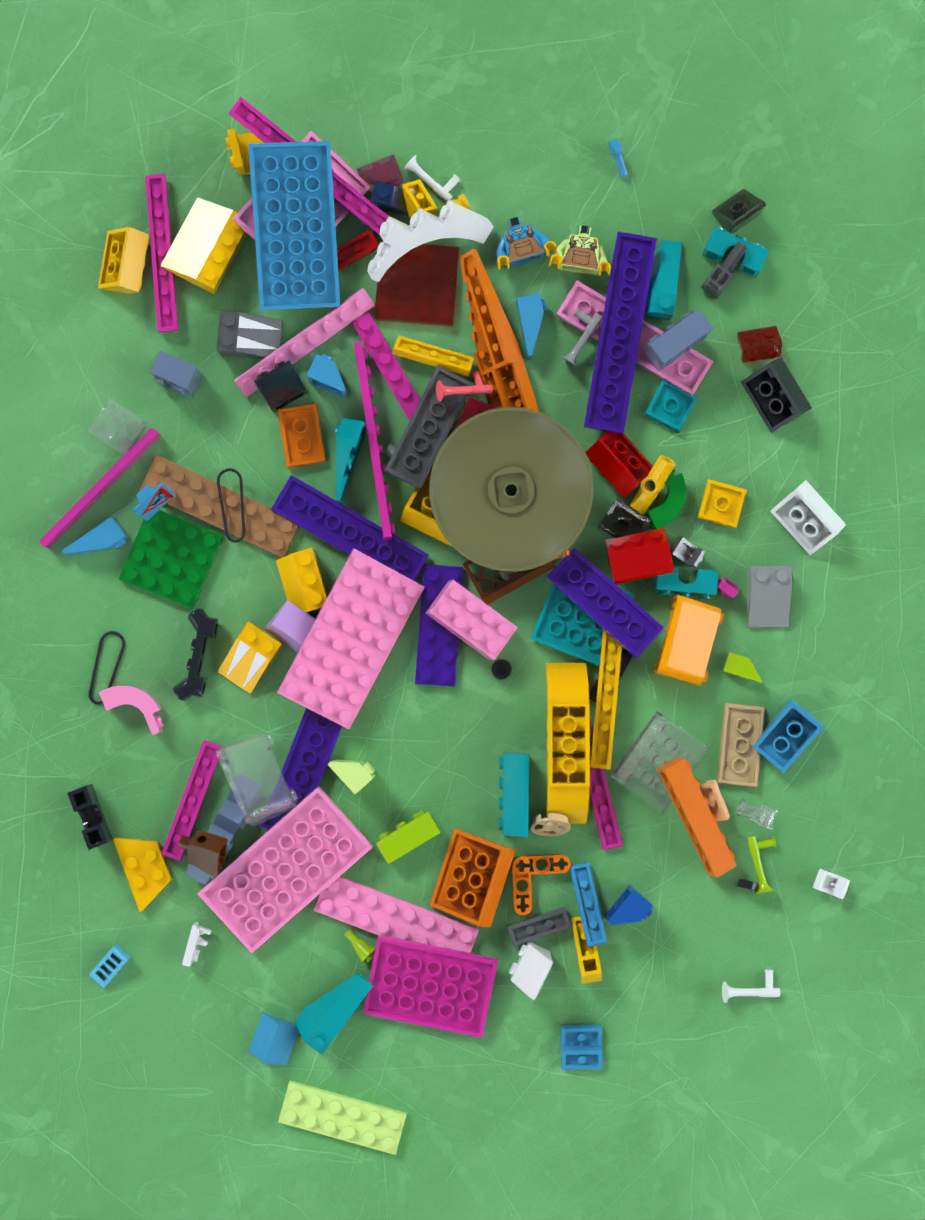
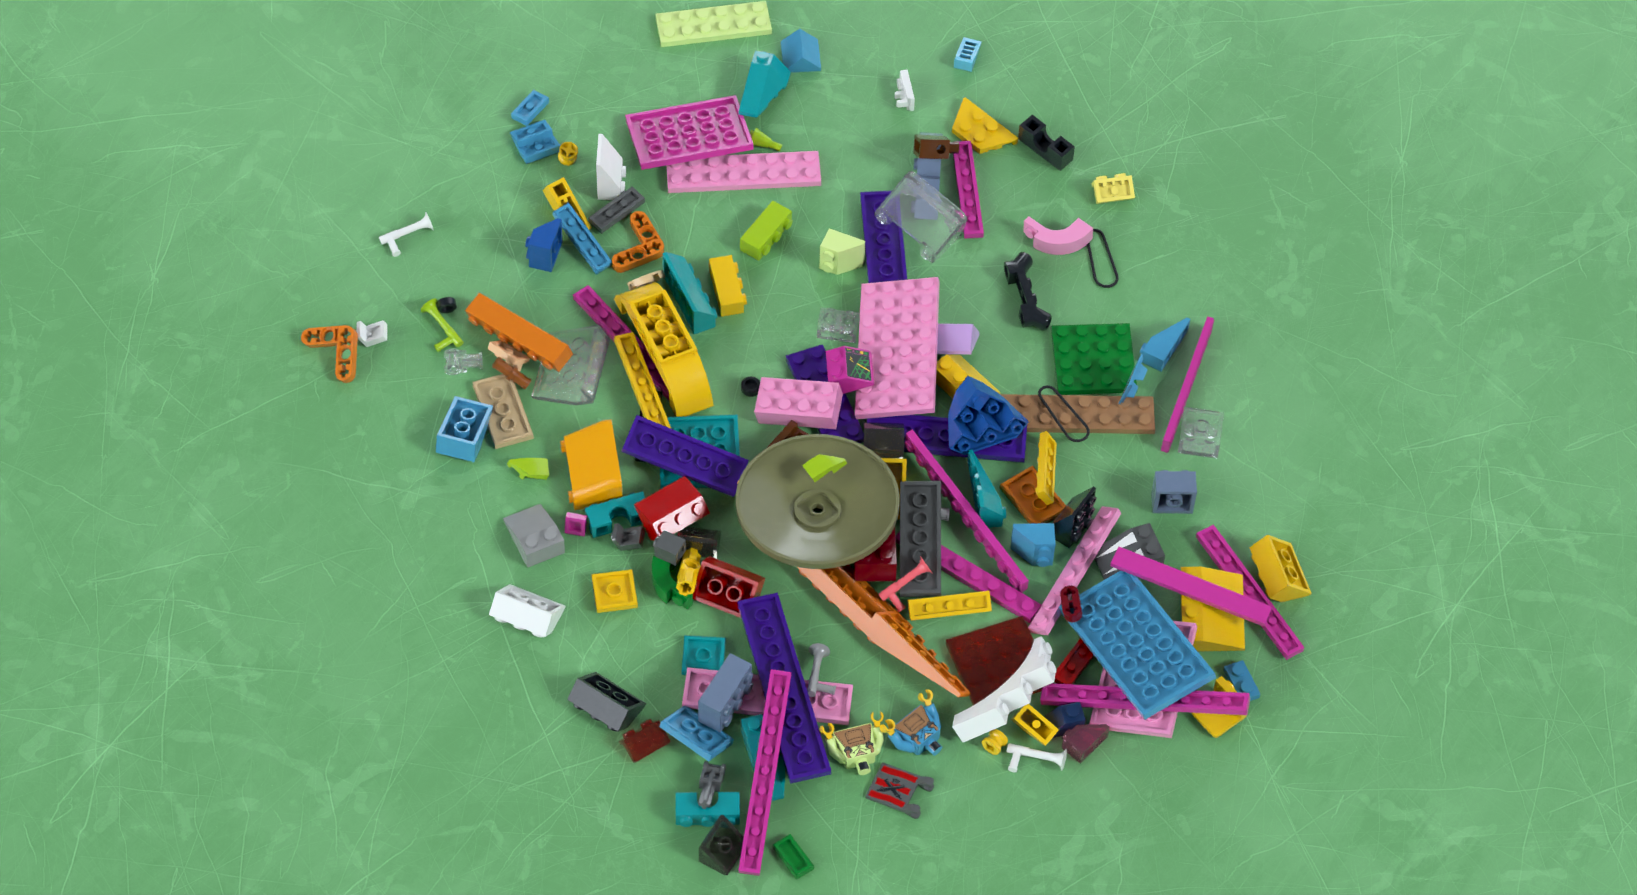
camera: 150 degrees right, 30 degrees down
bright pink plate [197,786,373,953] -> none
yellow slope [218,621,285,694] -> none
orange slope [429,828,516,927] -> none
dark azure slope [516,293,547,360] -> none
dark azure bar [608,139,628,178] -> none
none -> orange beam [301,325,358,383]
none -> dark orange pin [492,357,532,390]
none -> dark azure plate [511,90,549,126]
none -> yellow wheel [558,142,578,166]
none -> dark grey brick [653,530,686,566]
none -> dark azure tile [659,706,734,762]
none -> yellow brick [709,255,747,317]
none -> dark pink plate [738,669,792,876]
none -> green tile [772,834,814,880]
none -> lime slope [802,454,847,482]
none -> clear brick [817,308,860,343]
none -> dark pink slope [826,346,874,394]
none -> clear smoke slope [863,422,905,459]
none -> dark grey flag [865,762,934,819]
none -> blue brick [948,376,1029,455]
none -> yellow plate [1036,431,1057,505]
none -> dark red beam [1060,585,1082,623]
none -> light yellow bracket [1091,173,1135,204]
none -> dark pink tile [1110,546,1272,627]
none -> dark azure plate [1223,660,1260,701]

